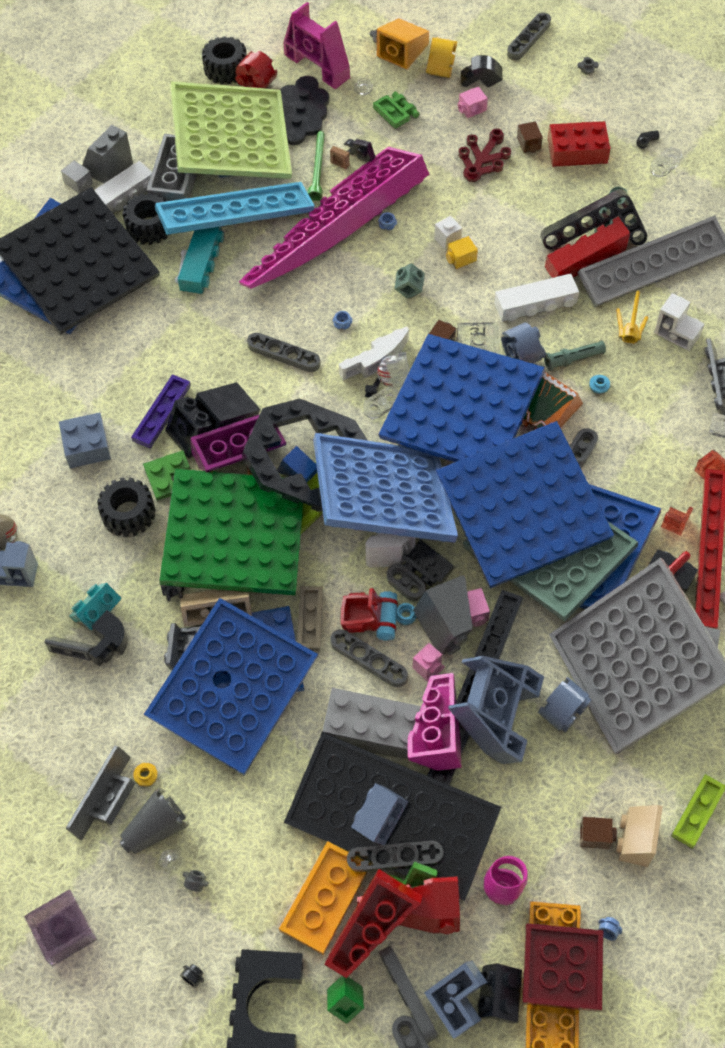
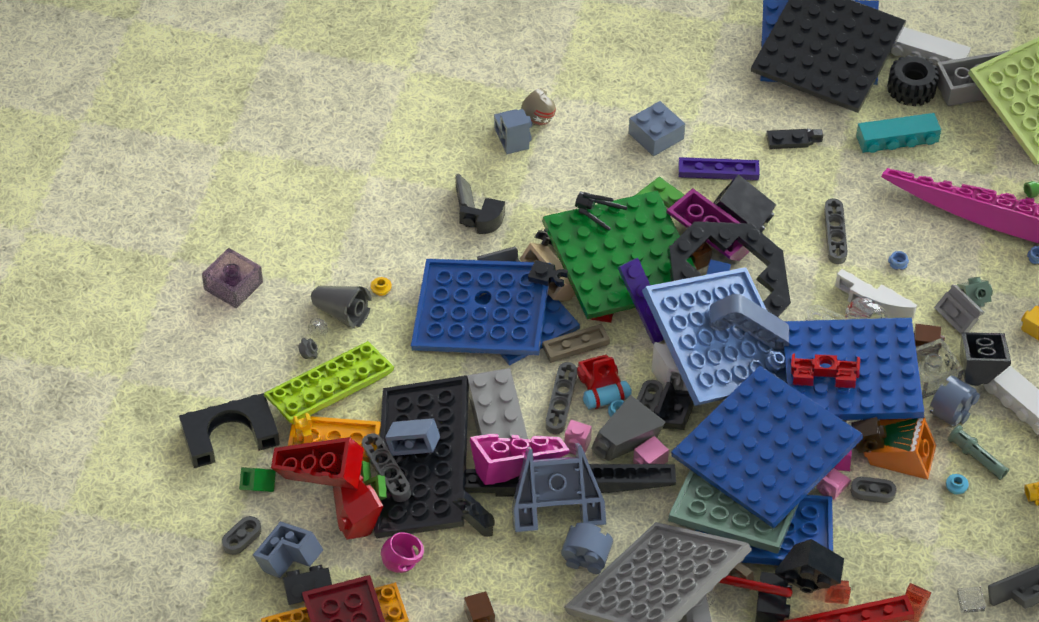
camera: 65 degrees right, 10 degrees down
light grey brick [61,160,93,193] -> none
dark grey bracket [66,746,135,840] -> none
teal bracket [69,583,122,630] -> none
dark grey slope [82,125,133,183] -> none
black tyre [97,477,156,537] -> none
medium azure plate [155,182,315,235] -> none
black plate [165,397,212,459] -> none
black plate [180,964,204,988] -> none
black hand [365,374,384,398] -> none
dark grey beam [379,946,438,1043] -> none
none -> lime plate [264,341,394,424]
none -> yellow plate [293,413,313,444]
none -> black hinge [452,490,495,537]
none -> black plate [528,260,568,287]
none -> black plant [575,191,627,231]
none -> dark purple plate [617,258,664,344]
none -> sand blue beam [710,294,789,350]
none -> medium blue plate [765,351,785,371]
none -> black hinge [766,129,823,149]
none -> black slope [775,539,844,593]
none -> red piece [791,353,860,388]
none -> dark brown brick [851,417,887,453]
none -> light grey plate [934,284,984,334]
none -> black slope [960,332,1011,386]

